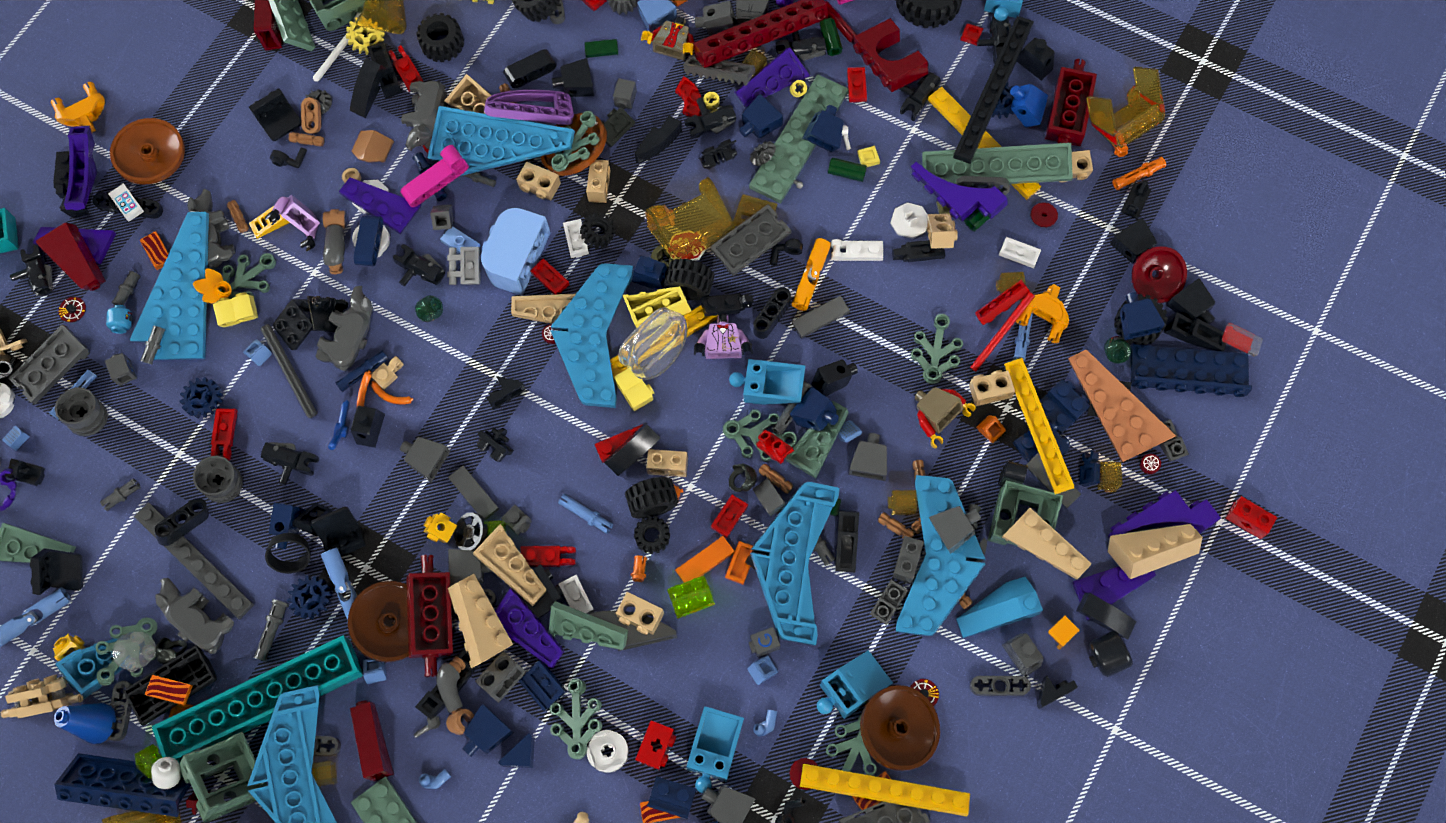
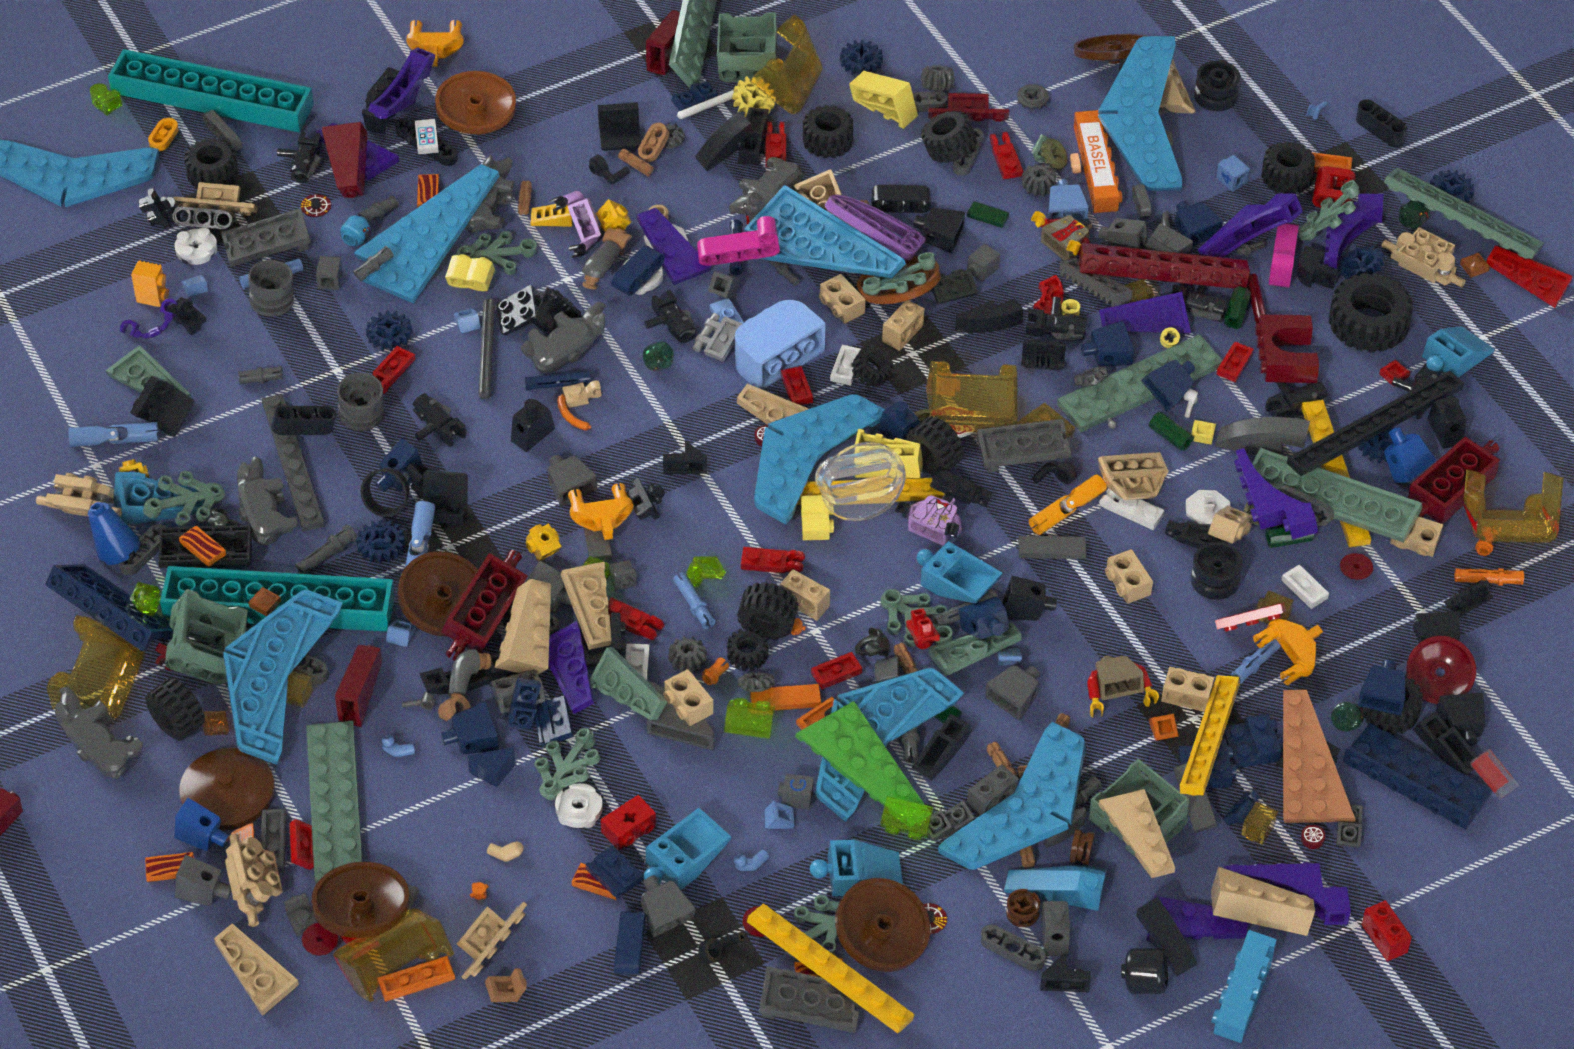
camera: 25 degrees right, 20 degrees down
clear dish [112,631,156,672] -> none
white head [151,757,181,789] -> none
light orange plate [193,268,232,303] -> none
blue piece [328,400,350,450] -> none
medium nougat slope [352,130,394,163] -> none
orange piece [356,370,372,409] -> none
black piece [454,512,488,551] -> none
black slope [604,422,660,476] -> none
black beam [753,287,791,339] -> none
clear yellow brick [887,490,917,515] -> none
sand green plant [911,314,963,384] -> none
dark grey torso [929,506,981,554] -> none
red piece [970,292,1035,372] -> none
black beam [998,461,1028,487] -> none
light orange panel [1048,616,1080,650] -> none
none -> dark orange tile [248,587,281,616]
none -> dark blue slope [508,678,541,729]
none -> light orange connector [568,483,633,540]
none -> yellow brick [595,199,632,232]
none -> dark grey gear [668,636,707,673]
none -> dark blue slope [671,81,718,111]
none -> clear neon green bracket [686,556,726,587]
none -> dark grey gear [738,672,775,692]
none -> bright green wing [795,701,931,829]
none -> clear neon green bracket [880,796,934,840]
none -> reddish brown wheel [1006,889,1040,927]
none -> reddish brown wheel [1069,829,1095,865]
none -> tan wedge [1098,452,1169,500]
none -> tan brick [1105,549,1153,604]
none -> black wheel [1191,542,1243,600]
none -> dark azure wedge [1211,930,1277,1043]
none -> dark grey slope [1215,417,1310,455]

